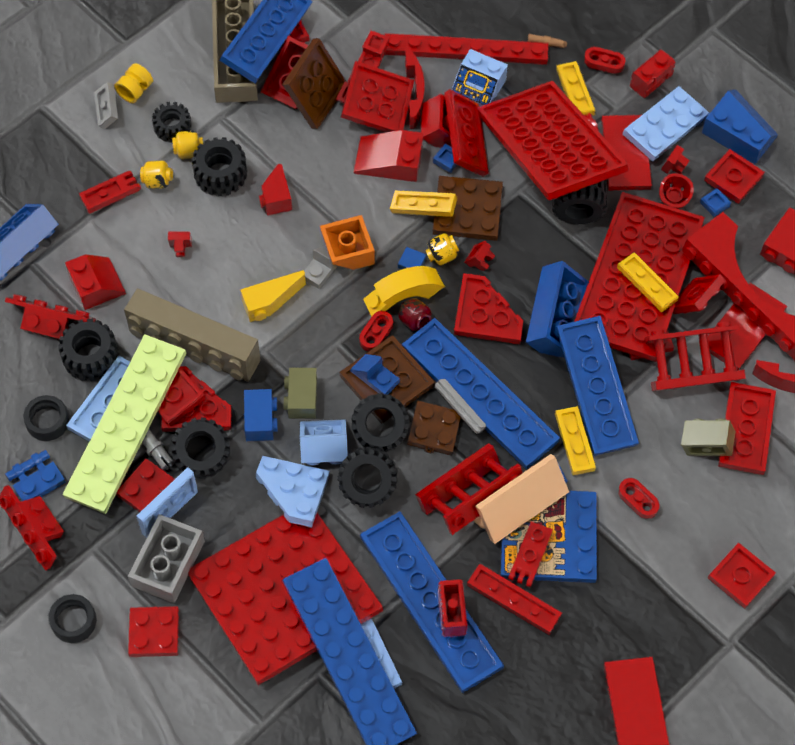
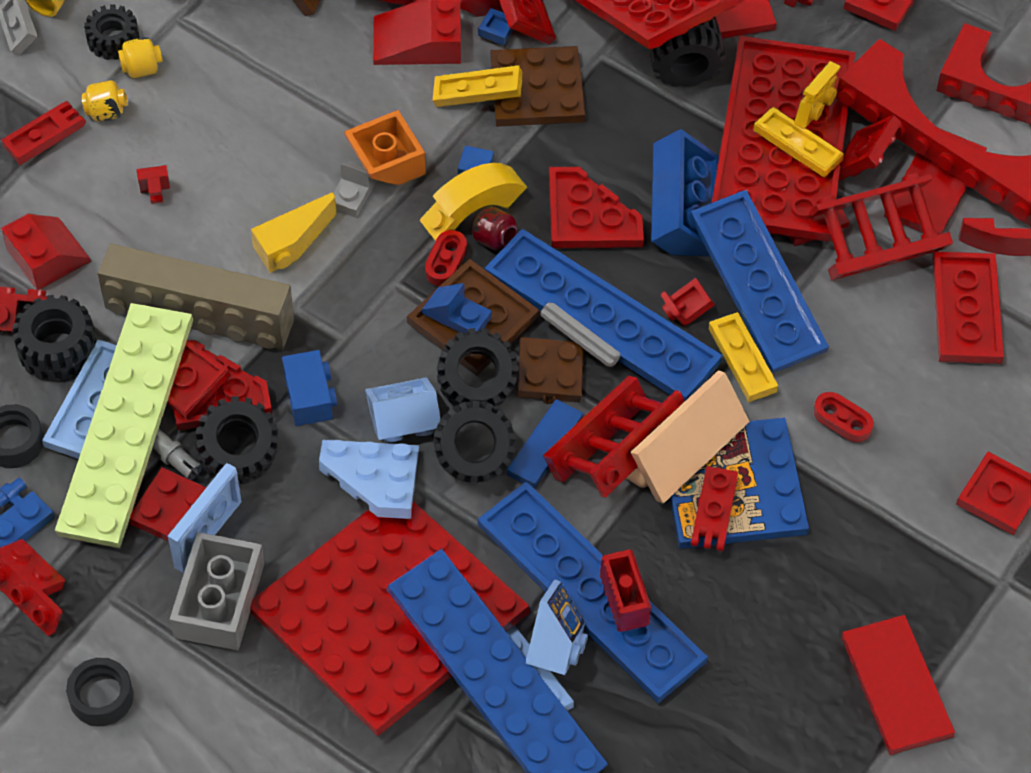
camera: 10 degrees left, 5 degrees down
red plate [128,606,179,657] -> none
black tyre [192,137,247,196] -> none
red slope [259,163,292,216] -> none
olive brick [284,368,317,419] -> none
yellow head [425,233,459,266] -> none
red tile [464,241,495,271] -> none
red plate [467,564,562,635] -> none
red helmet [659,173,694,209] -> none
brick [681,419,736,456] -> none
blue tile [700,188,731,217] -> none
none -> blue tile [507,399,584,489]
none -> light blue slope [526,580,588,675]
none -> red bracket [660,278,715,326]
none -> yellow plate [794,61,841,129]

